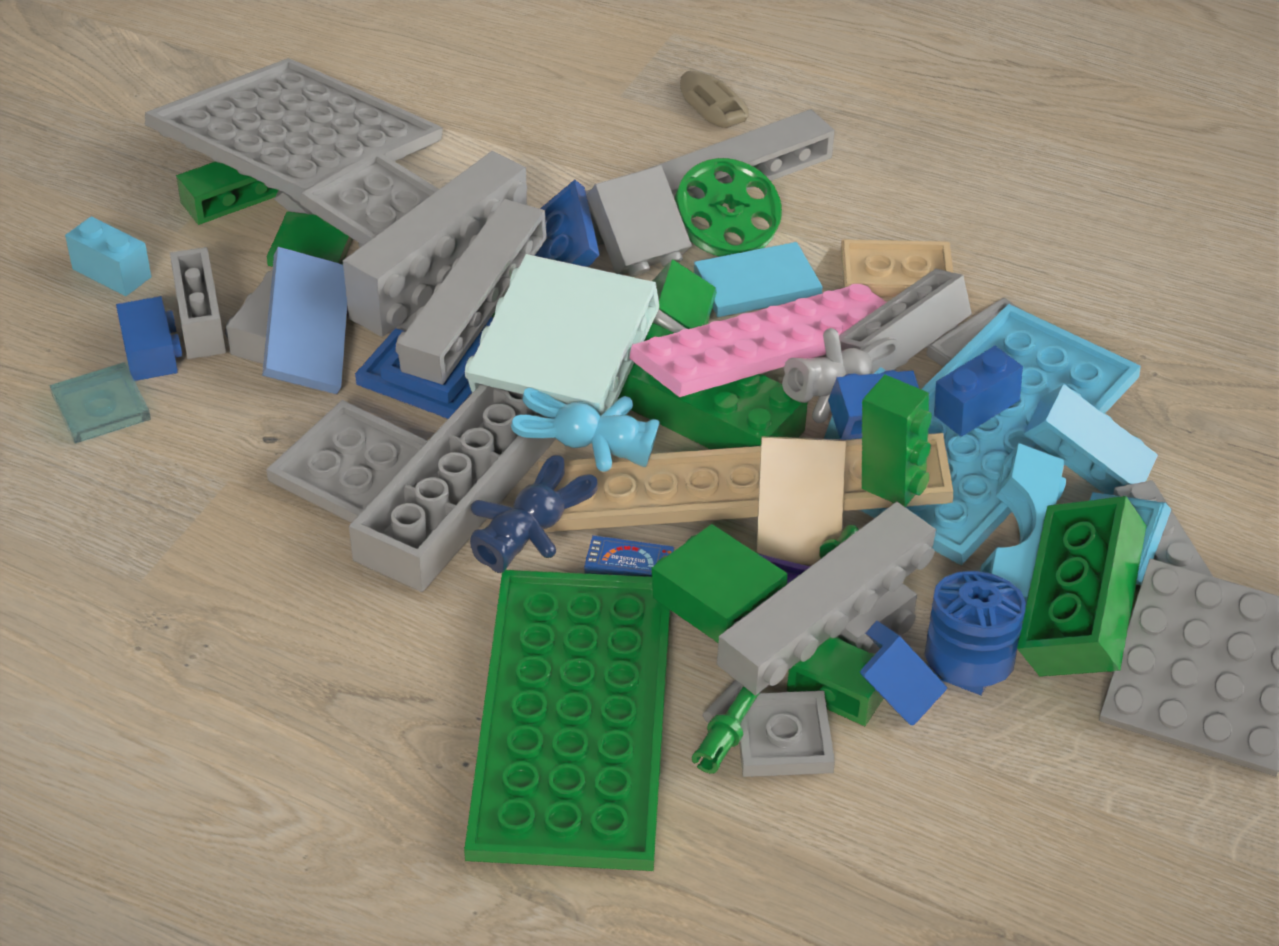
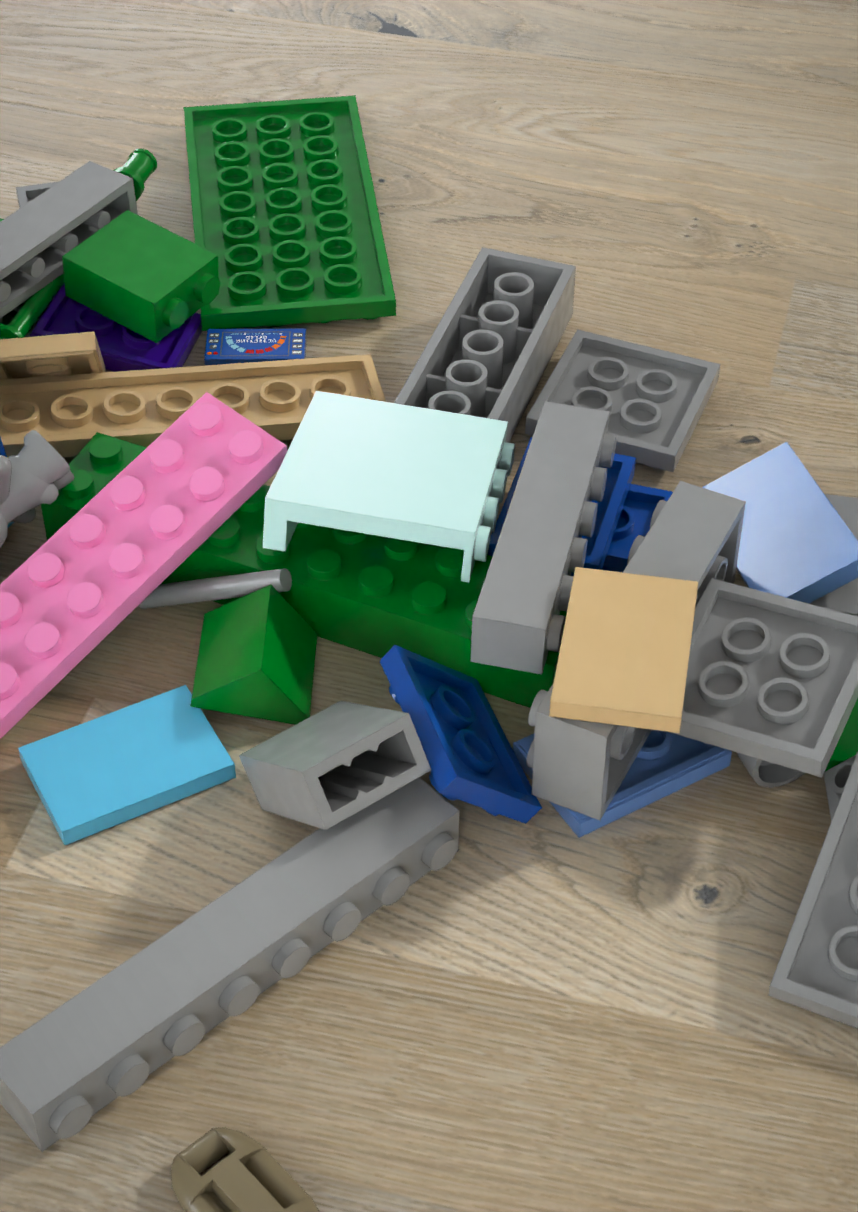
camera: 170 degrees right, 0 degrees up
dark blue animal [470,455,598,573] -> none
medium azure animal [511,388,660,472] -> none
green wedge [674,158,782,257] -> none
none -> tan tile [549,567,698,733]

